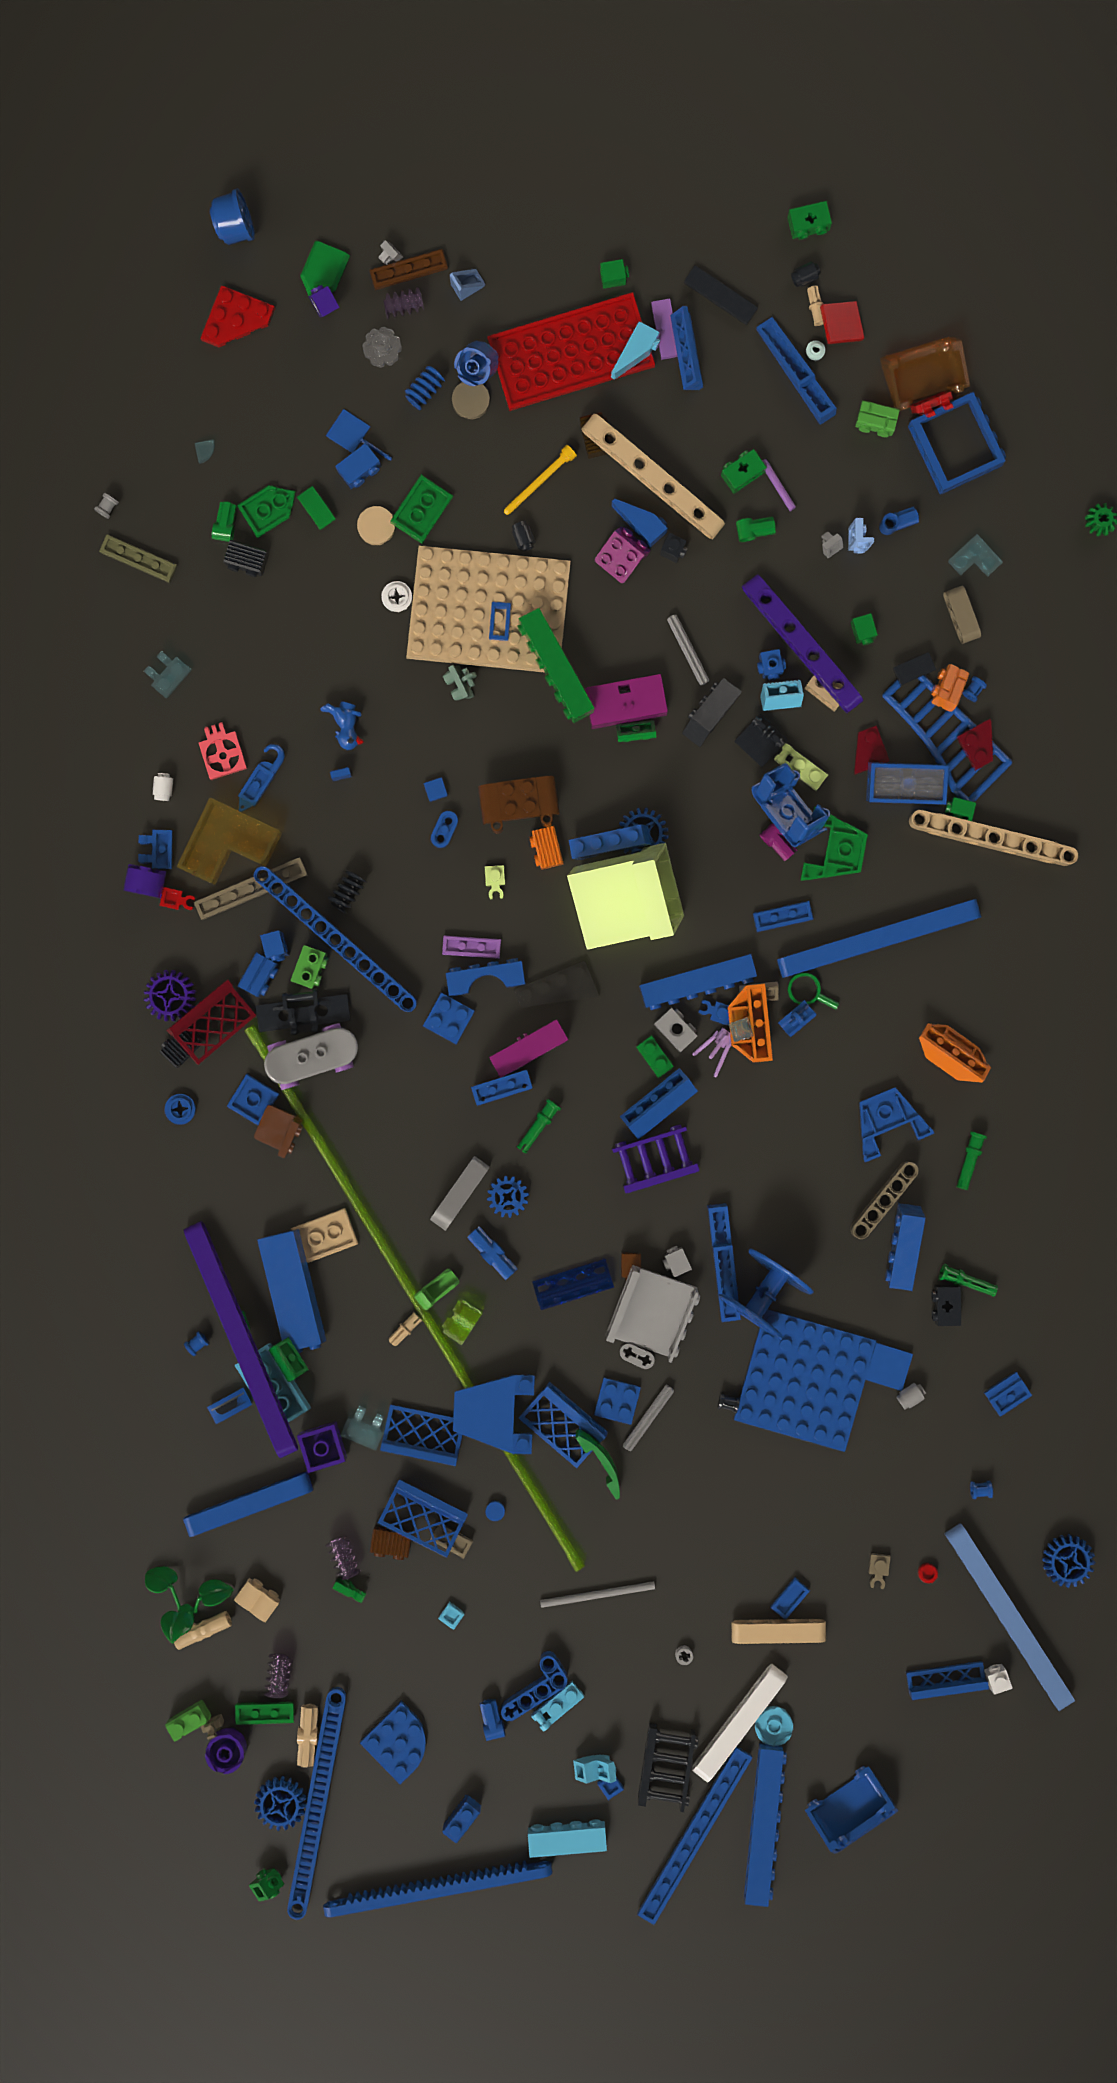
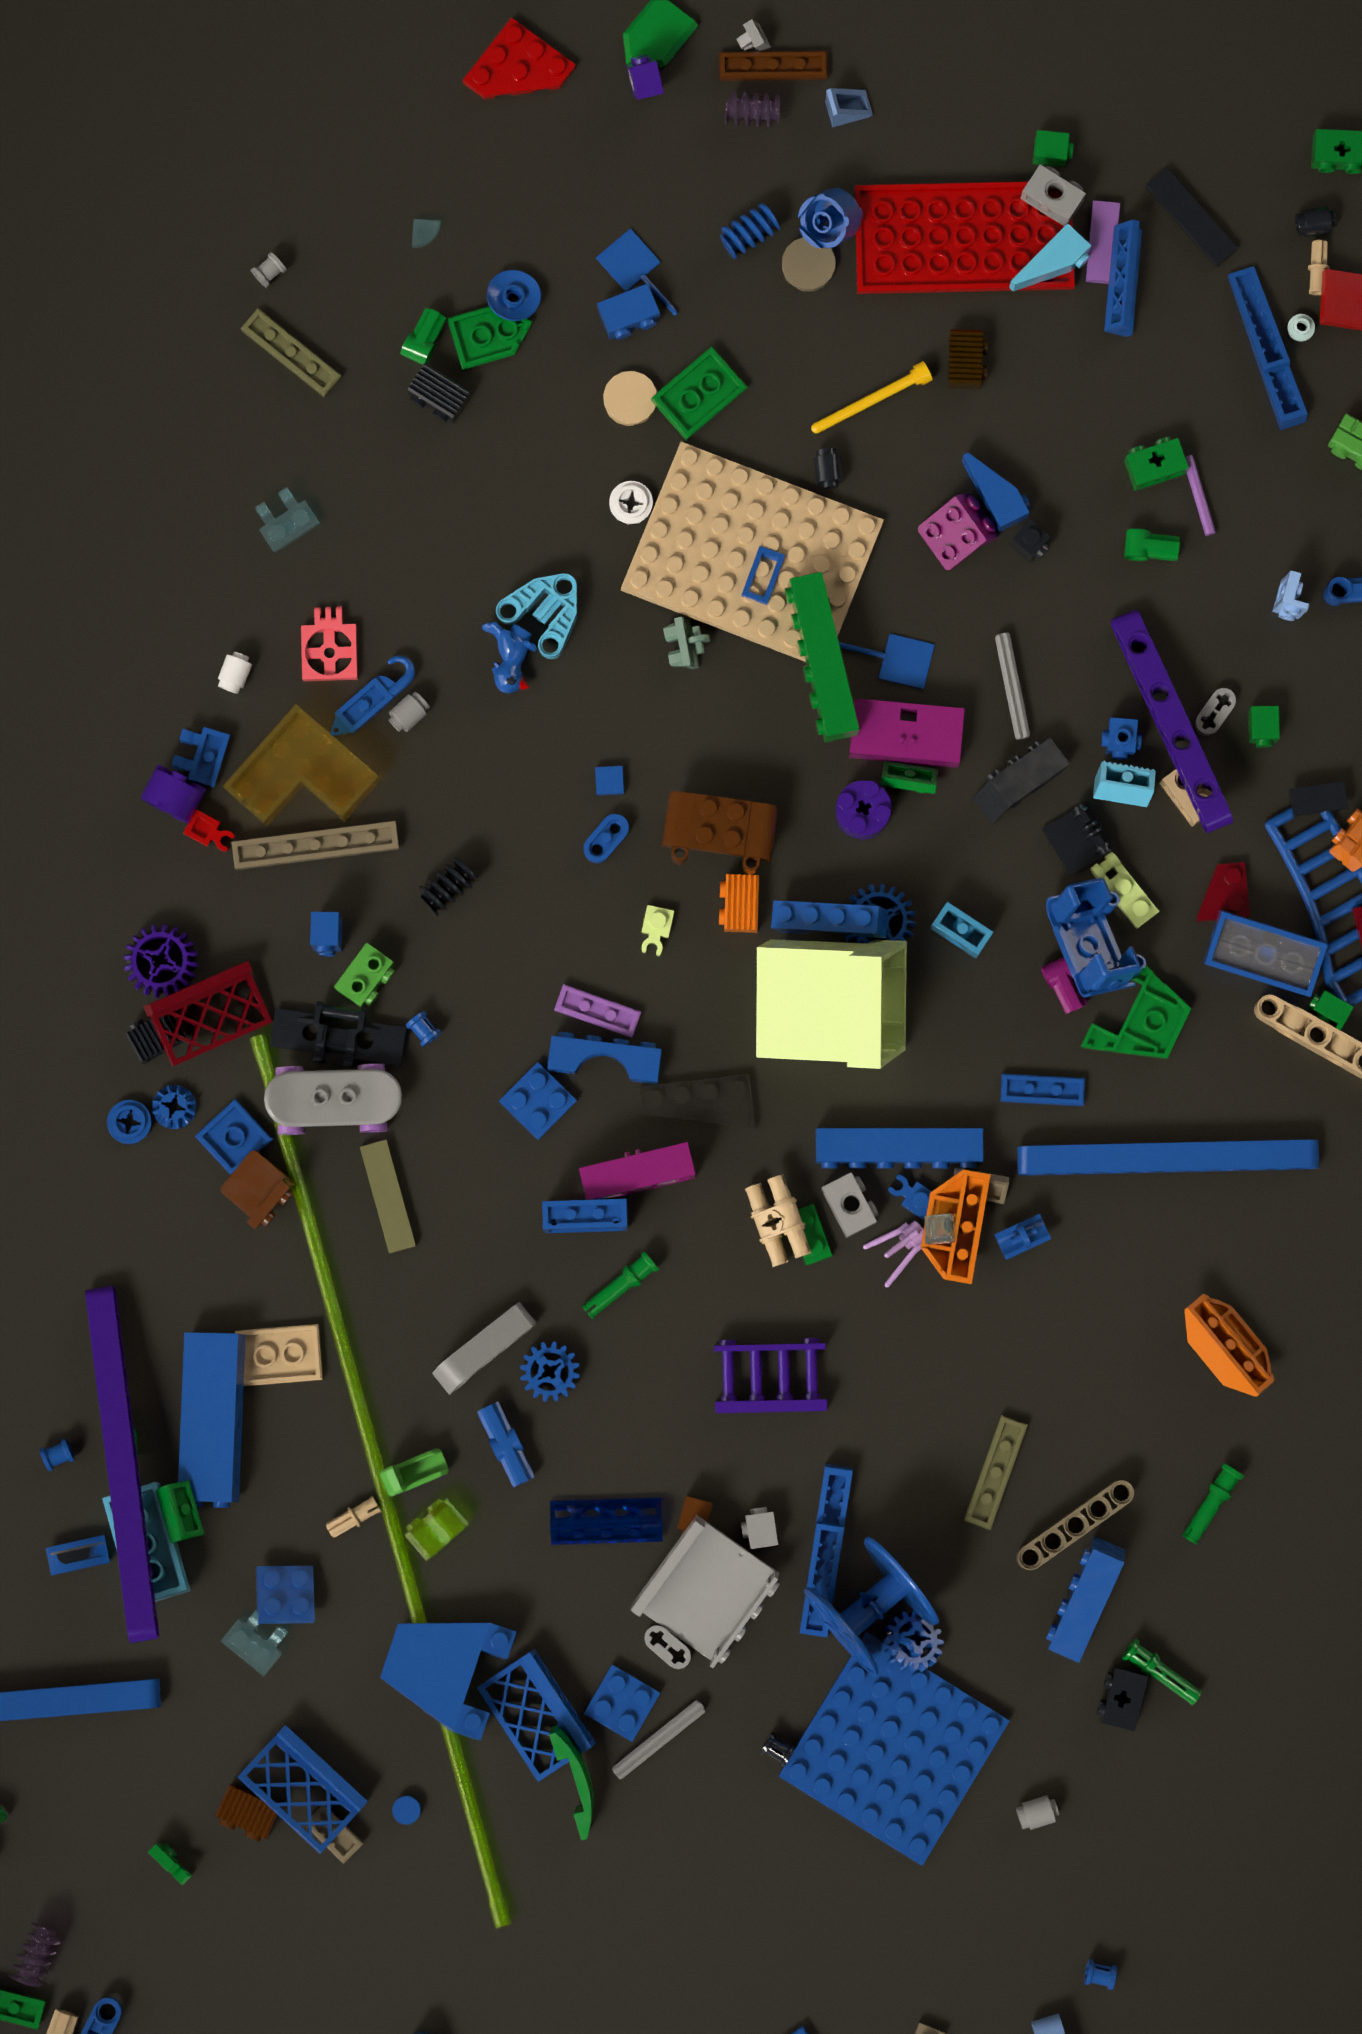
camera: 15 degrees right, 5 degrees down
tan brick [234,1578,280,1622] -> none
blue brick [238,953,279,998] -> none
blue beam [254,867,417,1012] -> none
green slope [297,486,336,530] -> none
dark purple brick [297,1421,347,1473] -> none
clear purple piece [325,1535,361,1580] -> none
blue tile [330,767,352,781] -> none
clear plant [362,327,402,368] -> none
blue fence [380,1405,462,1466] -> none
medium azure tile [438,1601,465,1630] -> none
light grey piece [540,1581,655,1608] -> none
tan beam [581,413,725,540] -> none
blue brick [620,1068,698,1140] -> none
green piece [787,973,839,1010] -> none
light grey tile [821,532,843,558] -> none
blue wing [859,1087,934,1162] -> none
blue tile [865,1342,913,1391] -> none
blue plate [983,1371,1032,1417] -> none
none -> blue gear [152,1085,197,1129]
none -> blue plate [256,1566,315,1624]
none -> olive tile [360,1140,416,1254]
none -> light grey brick [389,692,430,732]
none -> blue bush [406,1011,442,1047]
none -> blue dish [487,270,541,321]
none -> medium azure connector [496,573,577,659]
none -> tan pin [745,1174,812,1267]
none -> dark purple brick [835,781,891,840]
none -> blue piece [839,634,934,689]
none -> blue gear [882,1610,944,1673]
none -> dark azure brick [930,902,993,959]
none -> olive tile [964,1415,1028,1530]
none -> light grey brick [1020,165,1086,226]
none -> light grey beam [1195,688,1236,736]

